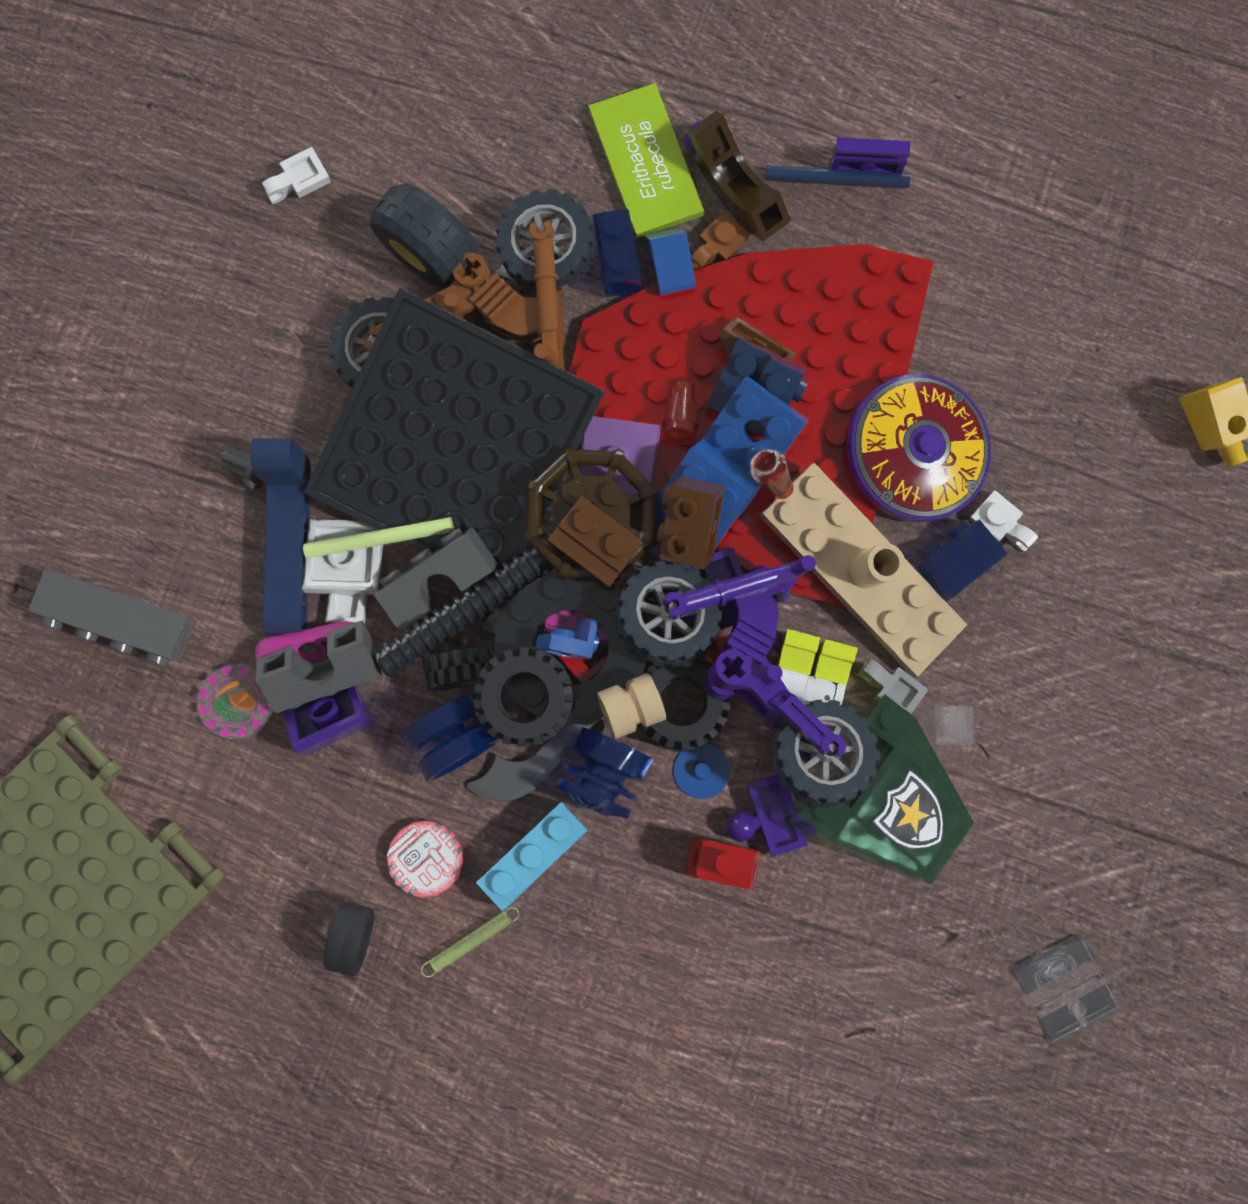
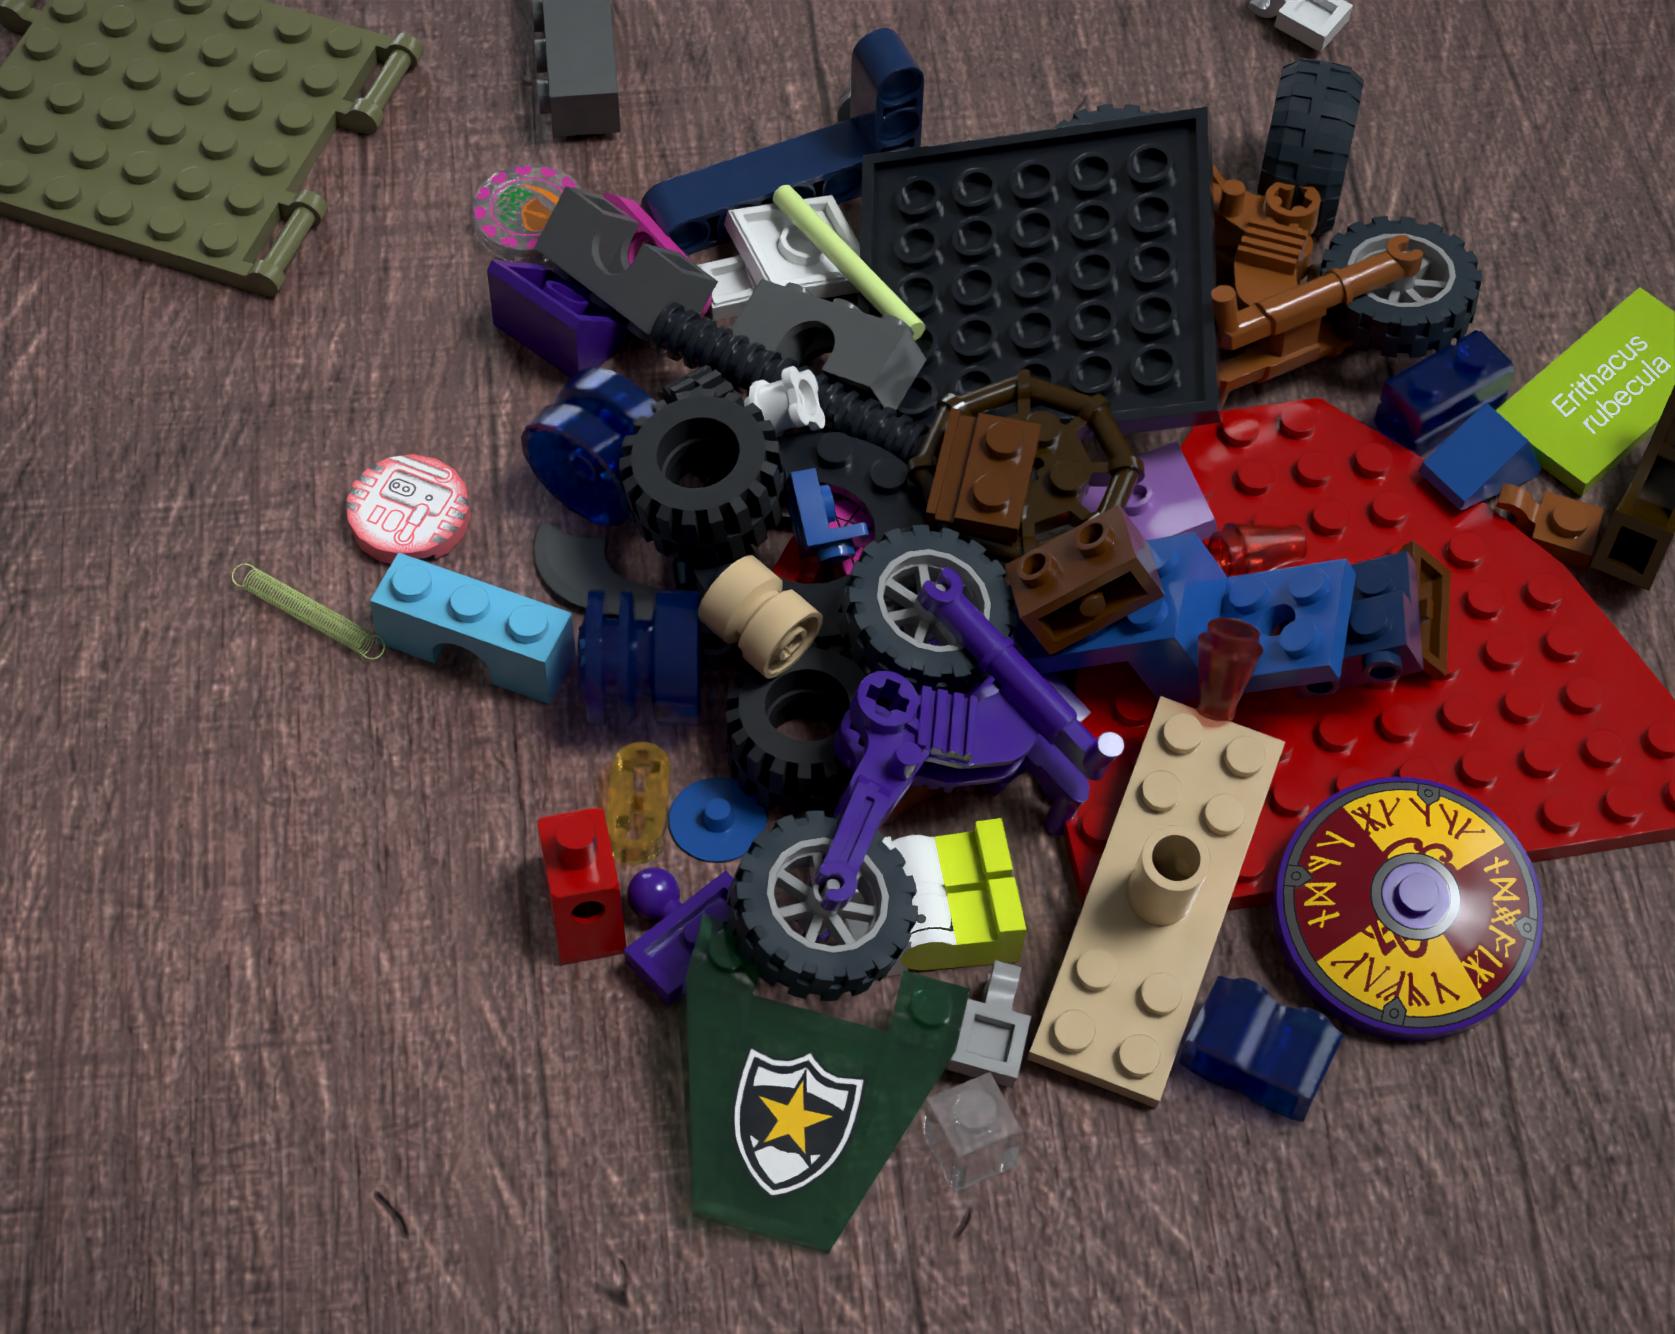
camera: 65 degrees right, 25 degrees down
black tyre [323,902,374,976] -> none
white plate [969,490,1038,552] -> none
none -> clear yellow beam [606,742,671,865]
none -> white brick [744,366,825,437]

